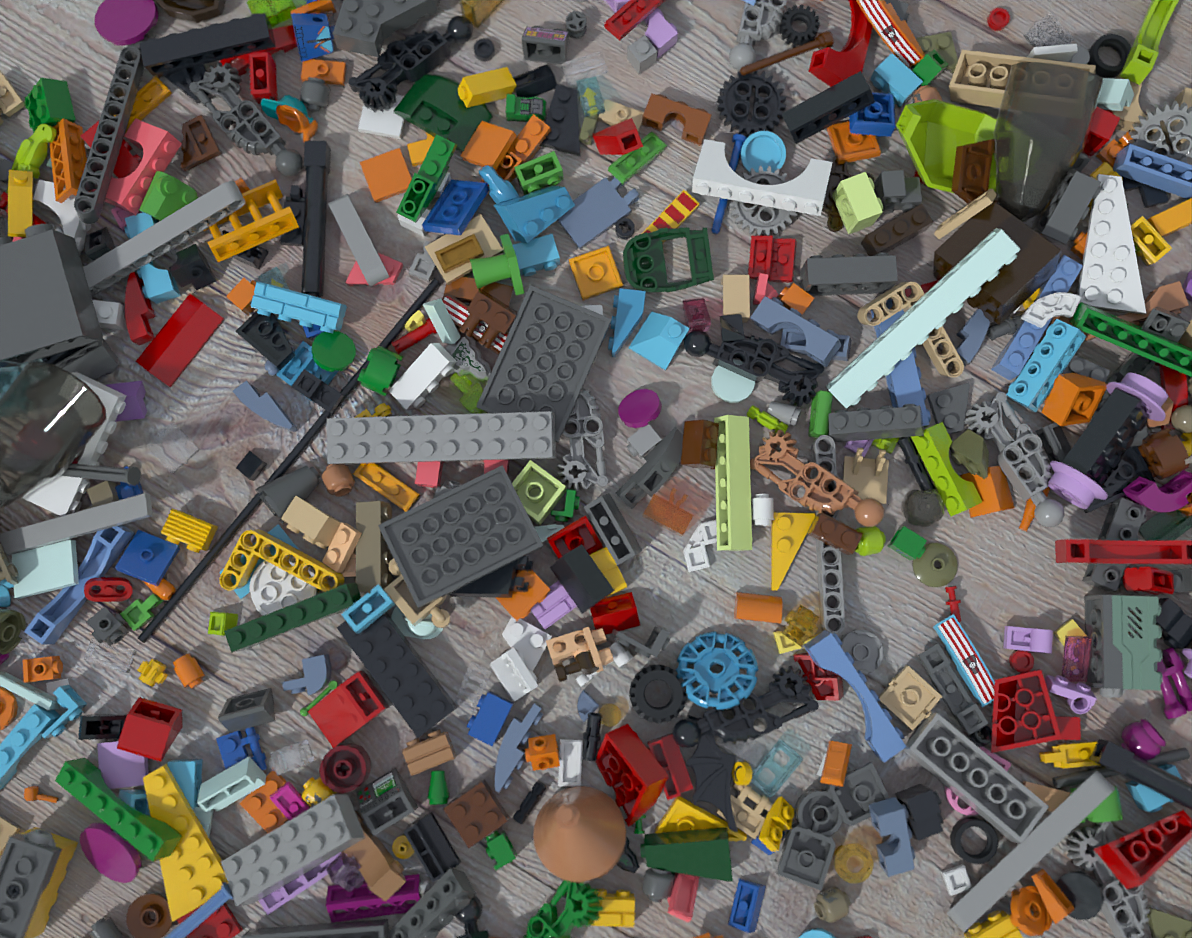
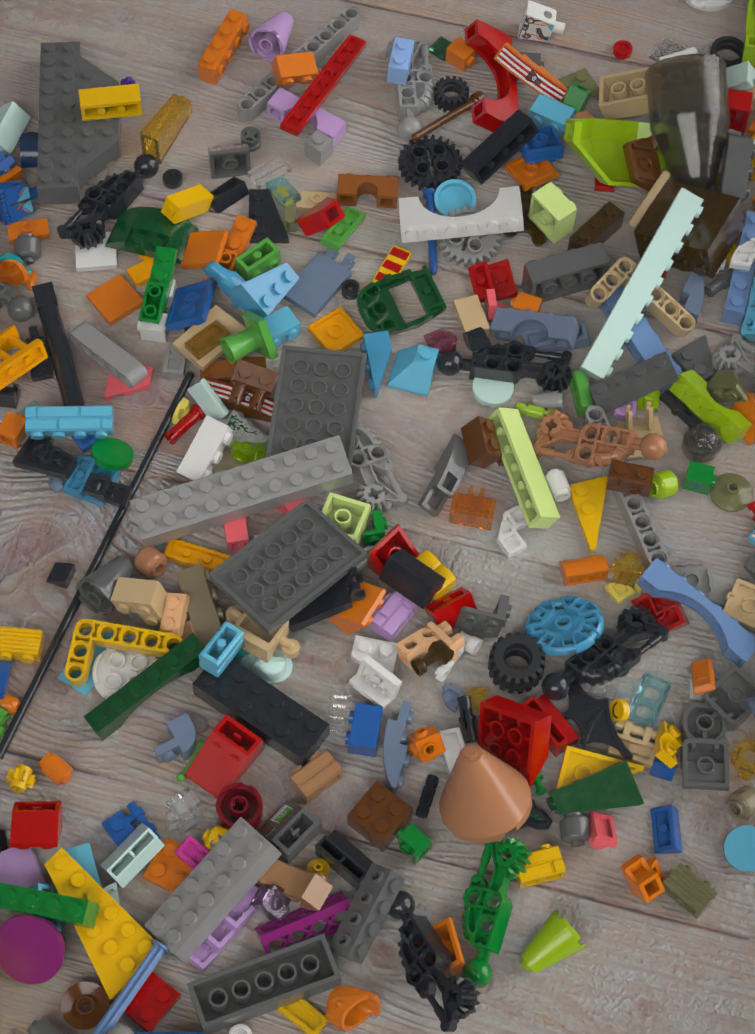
camera: 20 degrees left, 20 degrees down
lime slope [208,612,238,636] -> none
dark grey slope [218,688,275,733] -> none
sand blue slope [232,380,298,432] -> none
green brick [358,346,404,397] -> none
green cone [427,771,450,805] -> none
green leg [506,94,546,122] -> none
dark grey brick [584,493,643,565] -> none
magenta tile [618,389,662,428] -> none
light grey brick [626,424,662,459] -> none
dark grey brick [874,170,922,214] -> none

